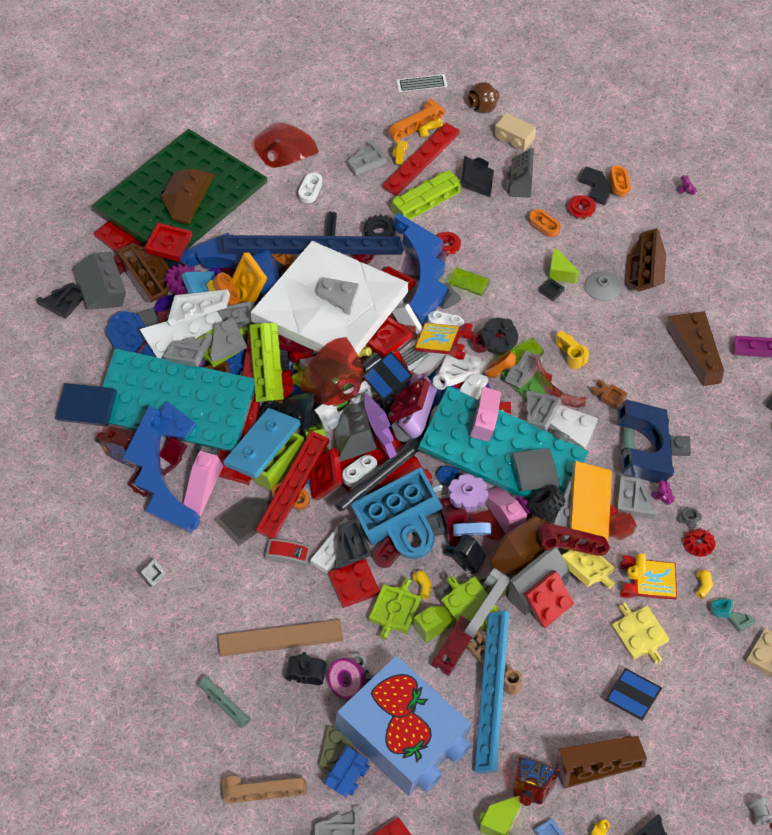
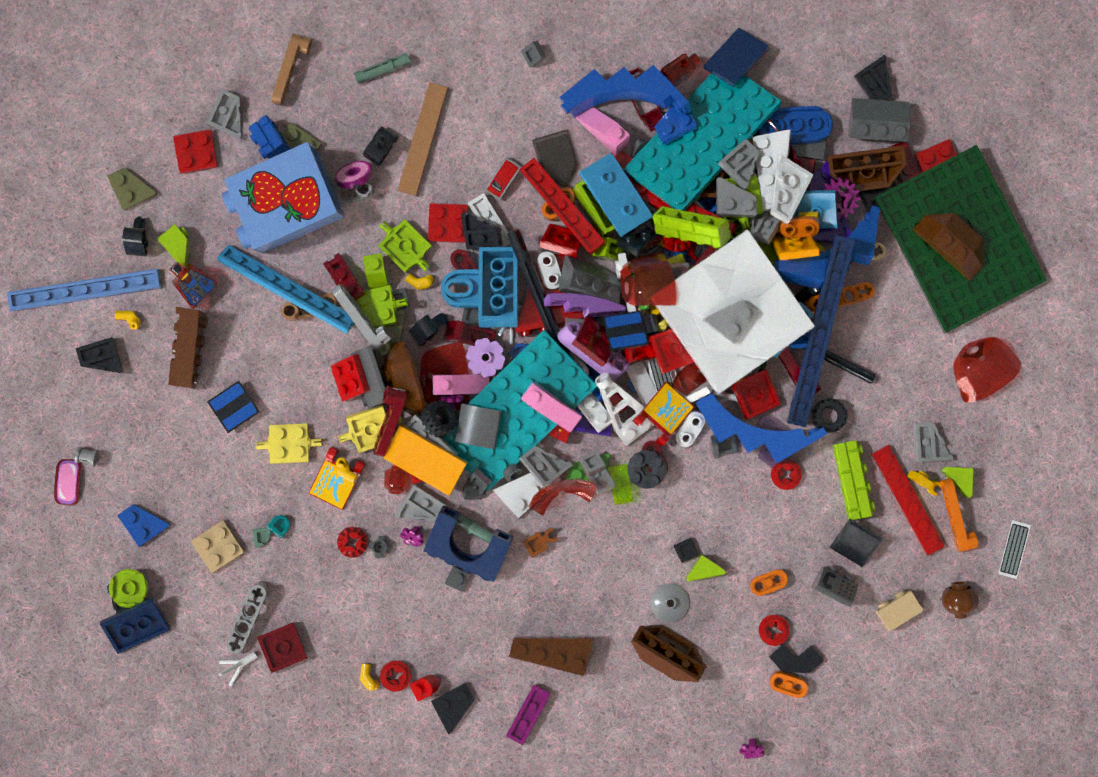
camera: 115 degrees right, 30 degrees up
red plate [145,223,192,262] -> none
white plate [298,173,322,203] -> none
yellow arm [418,118,443,138] -> none
clear neon green plate [449,267,490,296] -> none
light blue beam [453,523,491,536] -> none
orange plate [484,351,516,378] -> none
yellow plate [555,330,589,369] -> none
yellow arm [695,570,713,599] -> none
none -> dark grey tile [463,469,492,500]
none -> lime slope [940,467,973,498]

